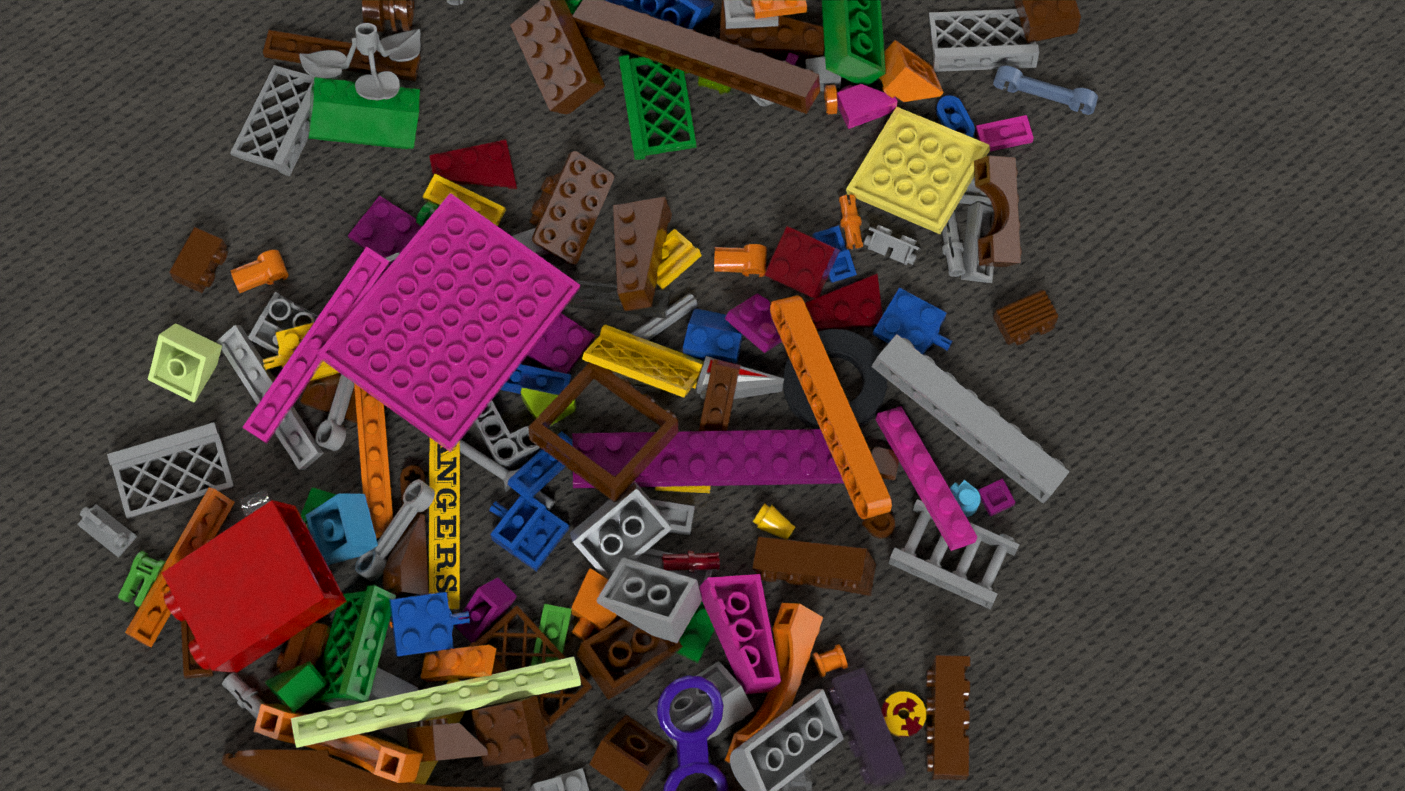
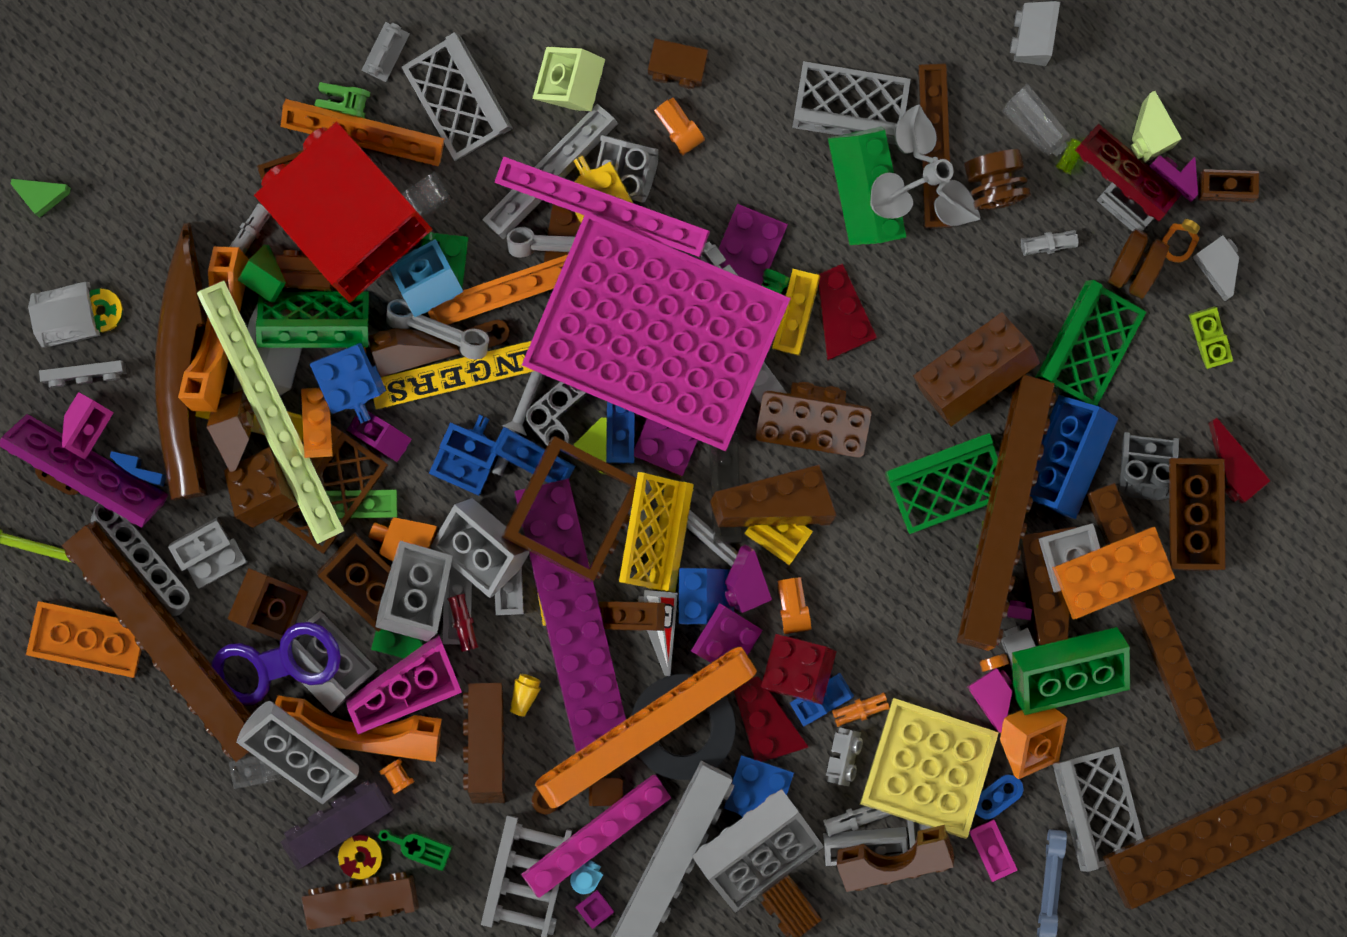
camera: 80 degrees right, 15 degrees up
none -> green piece [378,829,453,871]
none -> light grey slope [692,789,824,913]
none -> magenta slope [725,545,772,613]

